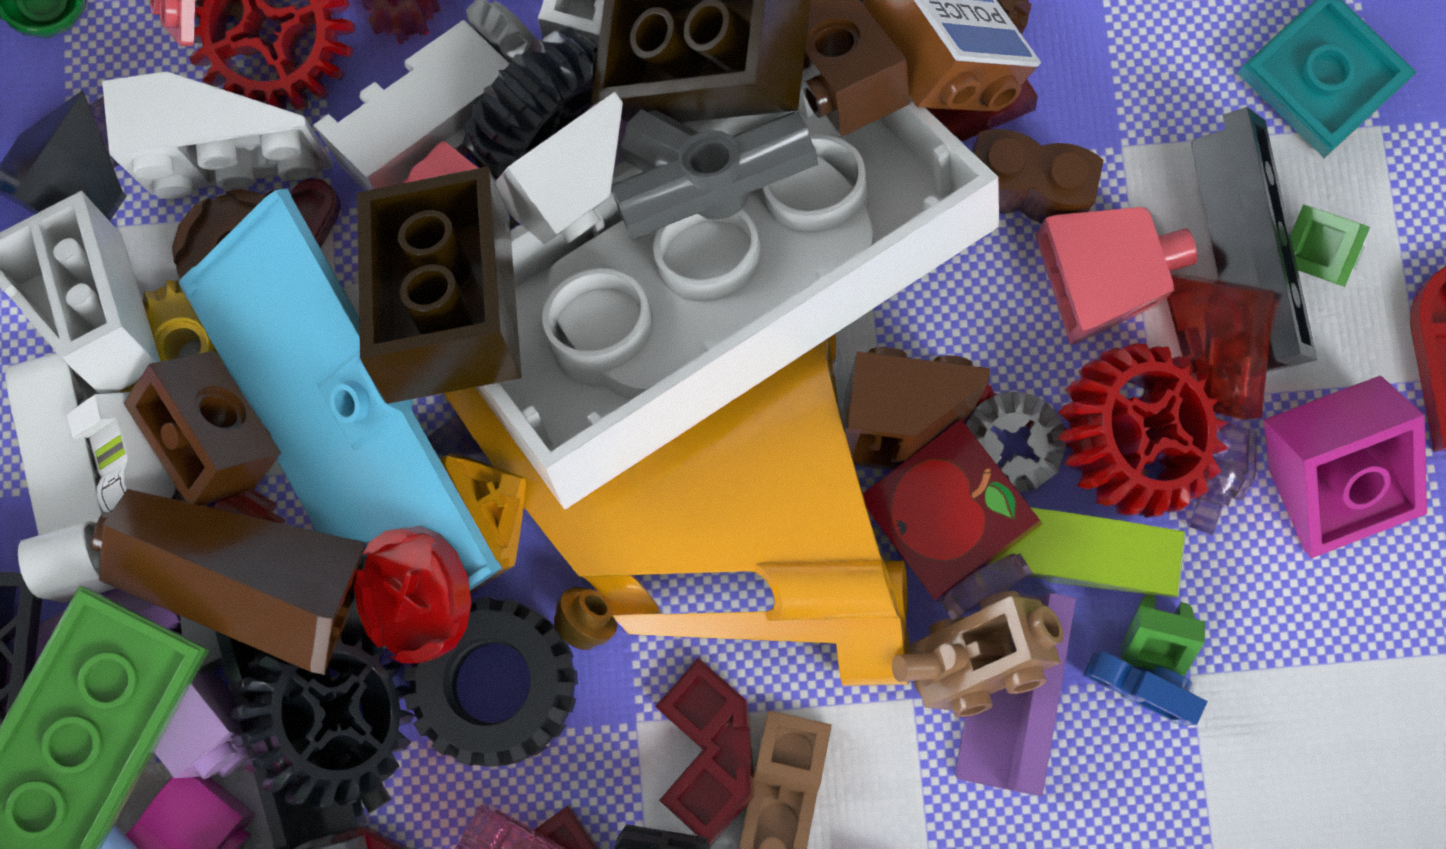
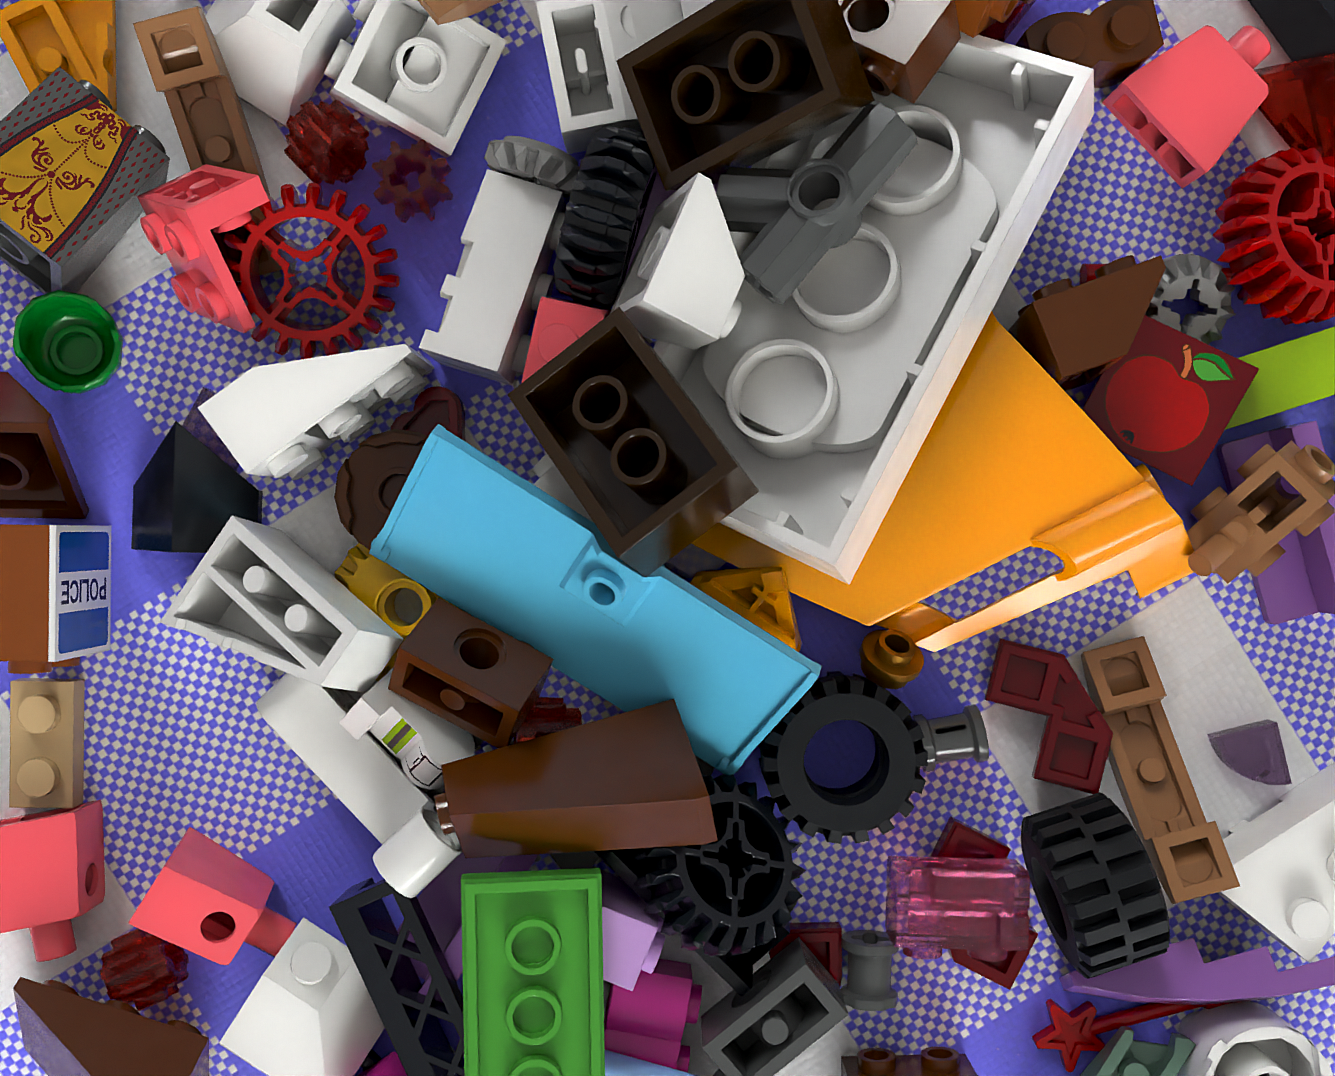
camera: 25 degrees left, 10 degrees up
red tile [354,526,471,663] -> none
clear purple tile [941,553,1032,621] -> none
none -> dark grey bush [912,704,989,773]

